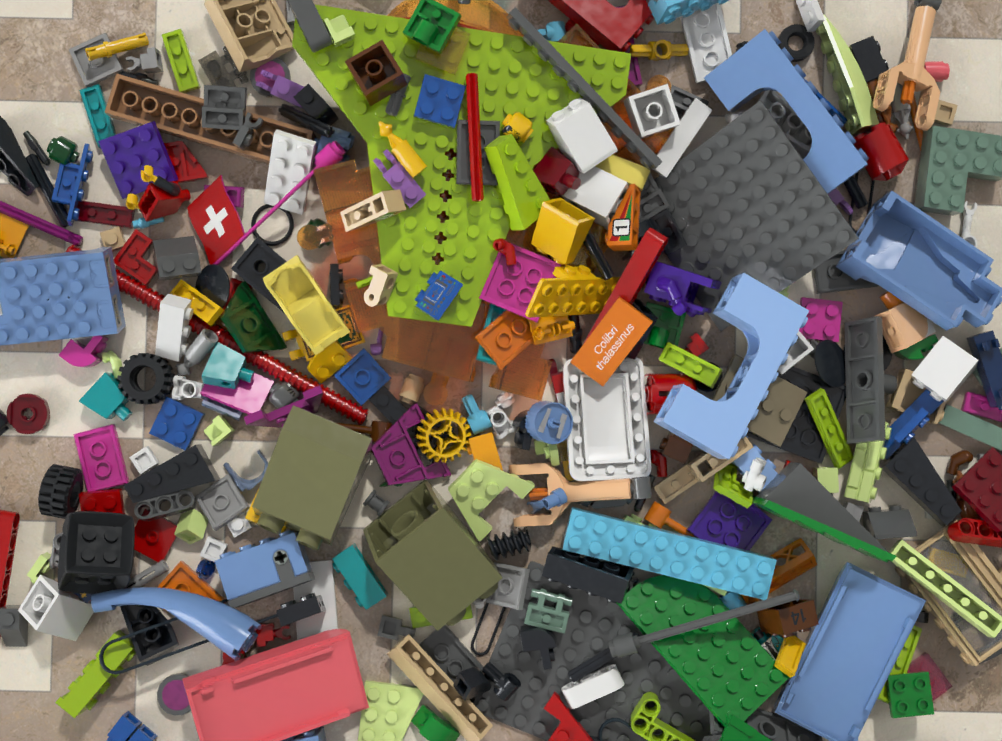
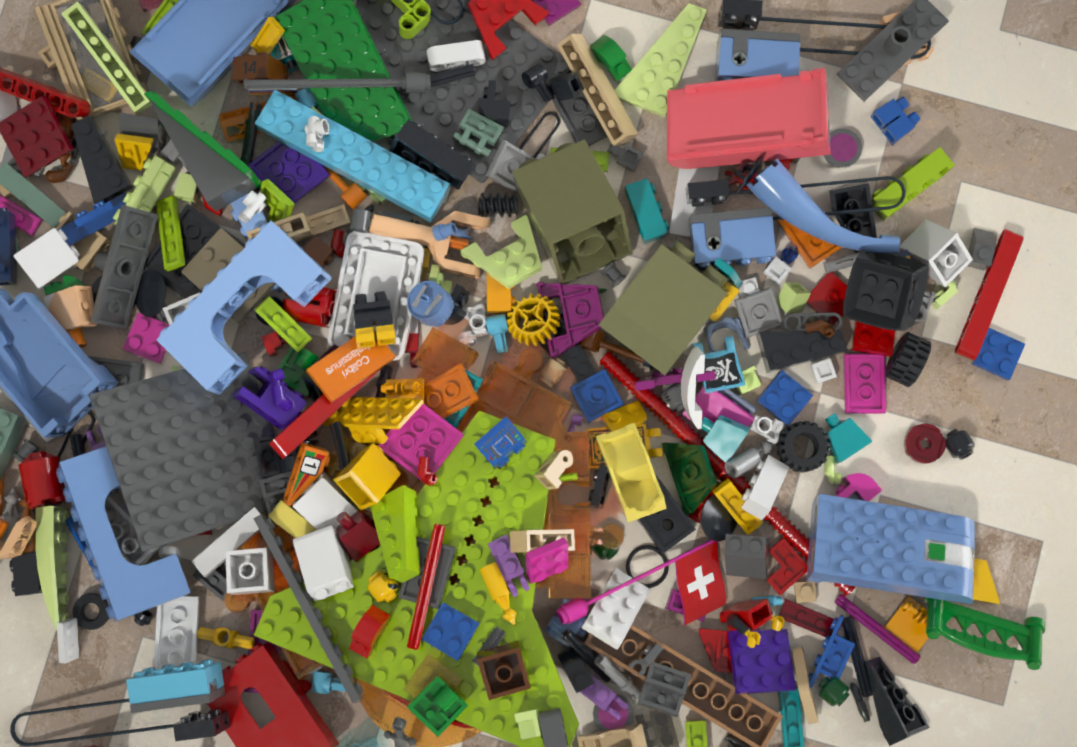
camera: 165 degrees left, 5 degrees down
none -> dark grey bush [13,438,40,462]
none -> yellow wing [114,134,154,171]
none -> black pin [240,102,263,163]
none -> white plate [305,116,329,152]
none -> red brick [349,605,390,659]
none -> black hips [353,291,396,349]
none -> dark pink plate [526,537,568,584]
none -> light grey pin [594,654,642,701]
none -> white slope [681,347,705,429]
none -> flag [693,336,745,393]
none -> teal tile [714,258,743,288]
none -> black shield [735,155,765,195]
none -> tan beam [792,646,819,724]
none -> reddish brown arm [804,319,835,338]

